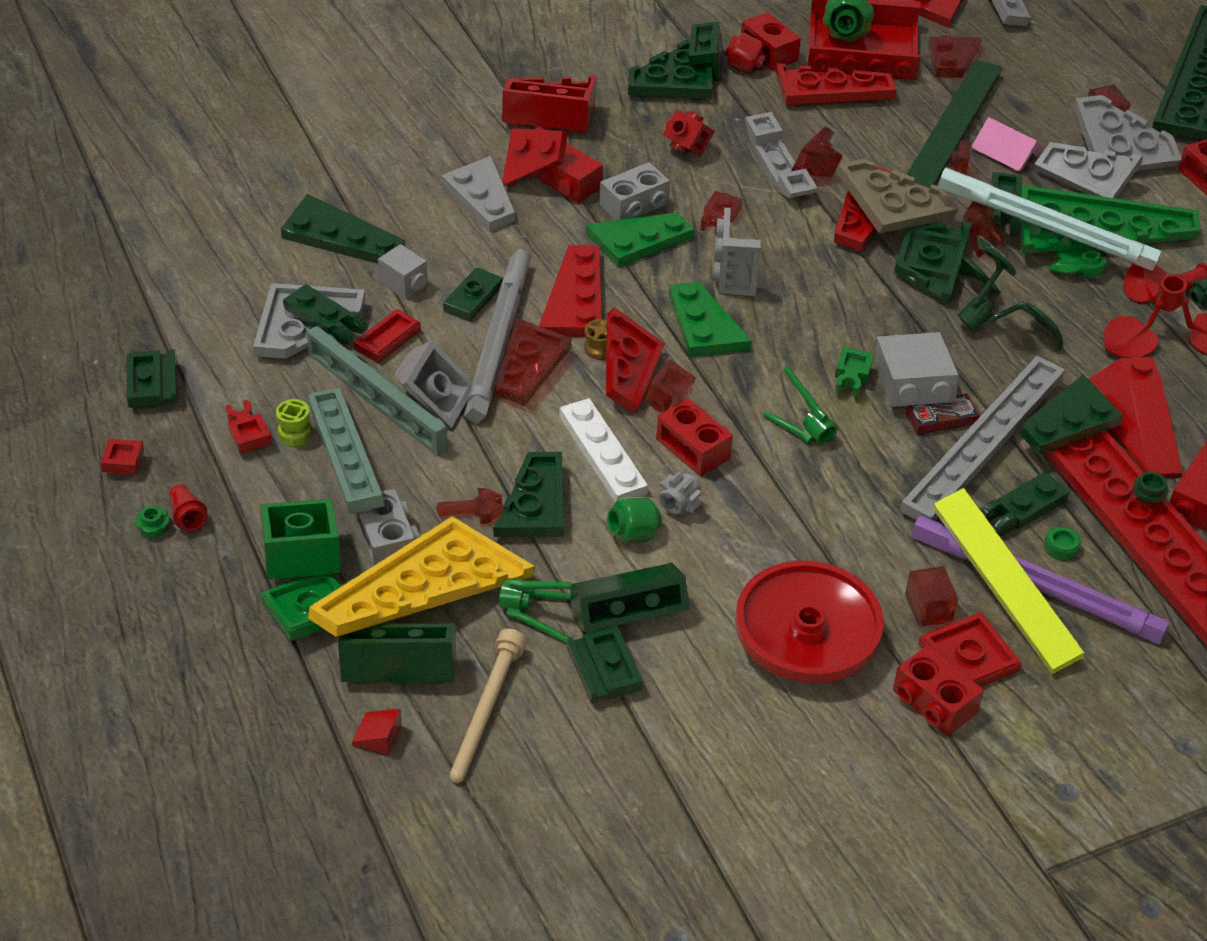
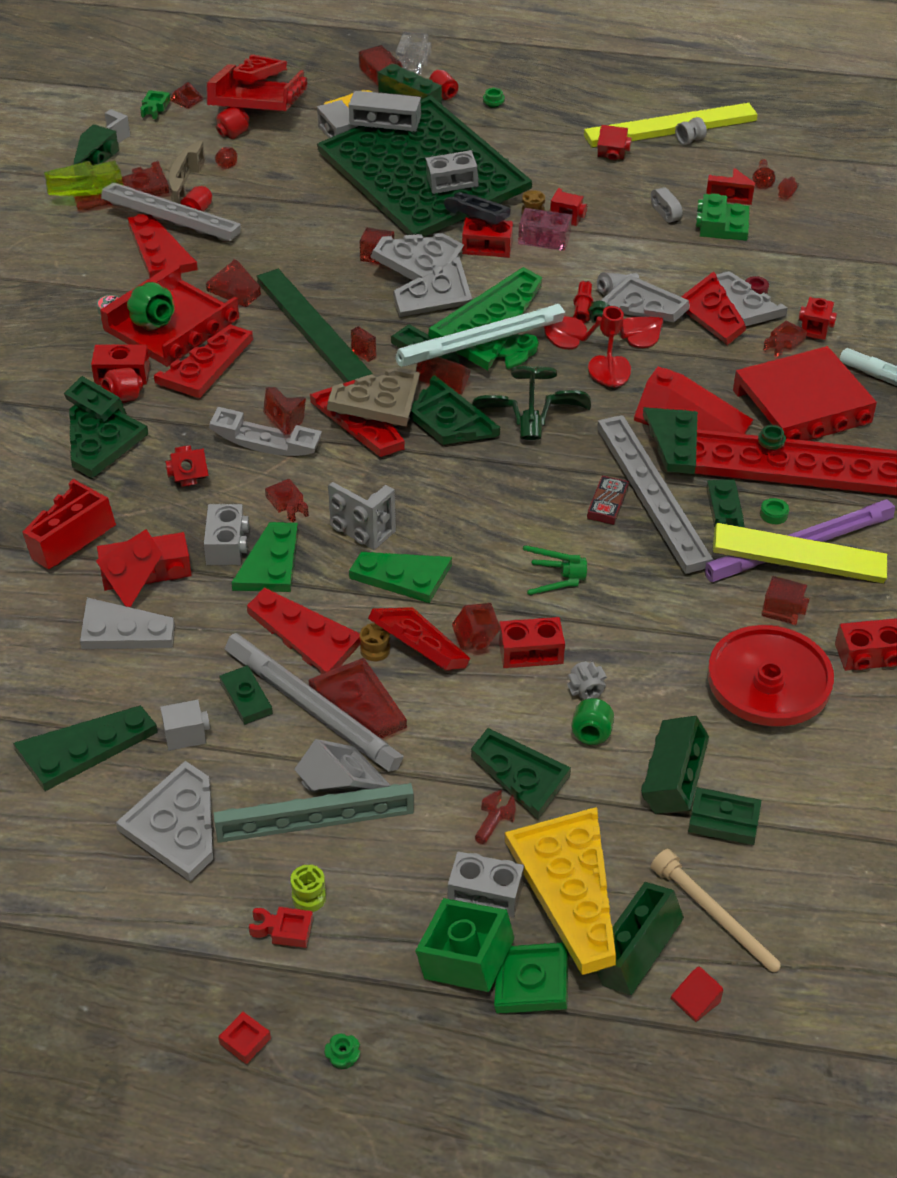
camera: 55 degrees left, 0 degrees up
dark green plate [127,349,178,408] -> none
red cone [169,484,208,532] -> none
dark green hinge [283,284,368,345] -> none
sand green plate [307,388,384,514] -> none
red tile [354,309,421,364] -> none
green plant [499,579,572,644] -> none
white plate [559,398,648,502] -> none
green plate [835,347,874,398] -> none
light grey brick [875,332,958,407] -> none
red tile [918,612,1022,687] -> none
bright pink panel [972,117,1044,172] -> none

